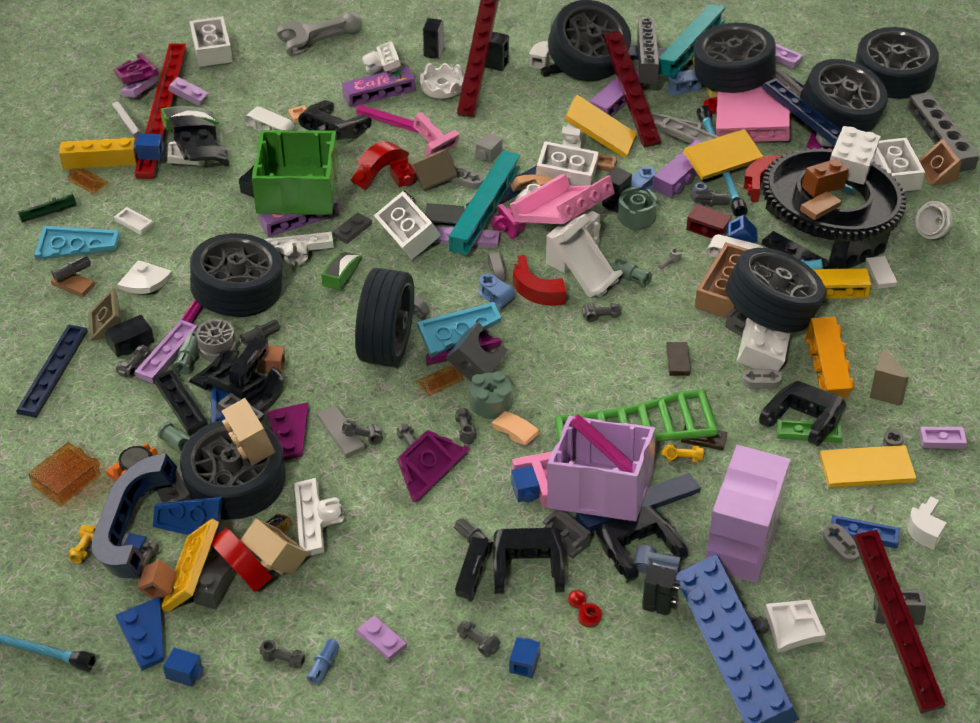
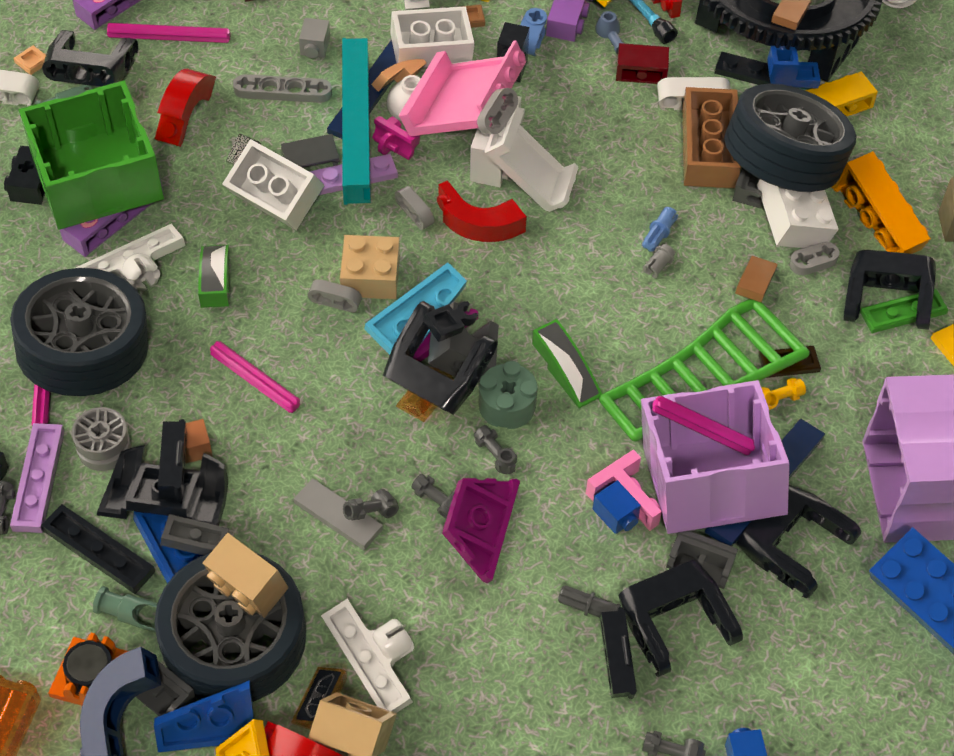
camera: 25 degrees left, 10 degrees up
sand green piece [172,332,198,375] -> none
dark grey axle [240,319,280,346] -> none
magenta wing [267,402,309,461] -> none
dark grey plate [332,212,372,244] -> none
black wheel [355,268,414,367] -> none
red brick [390,157,416,188] -> none
dark tan slope [409,149,457,191] -> none
bright pink bracket [413,112,459,156] -> none
medium blue piece [479,273,516,309] -> none
light nougat slope [491,411,540,445] -> none
red plate [568,590,602,628] -> none
dark grey bar [582,302,621,322] -> none
sand green piece [609,258,652,288] -> none
sand green brick [618,187,657,230] -> none
sand blue piece [634,545,681,574] -> none
black brick [642,564,680,615] -> none
light grey hand [658,248,682,269] -> none
dark brown tile [666,342,691,376] -> none
dark grey axle [692,191,730,206] -> none
blue brick [728,215,757,243] -> none
white tile [865,256,897,289] -> none
none -> dark pink axle [210,341,300,413]
none -> tan brick [340,235,400,299]
none -> black connector [383,301,498,415]
none -> black plate [423,301,478,342]
none -> light grey beam [477,88,518,135]
none -> slope [532,319,602,408]
none -> medium blue axle [642,207,678,252]
none -> light grey pin [643,244,675,278]
none -> medium nougat tile [735,256,778,302]
none -> blue brick [767,46,821,88]

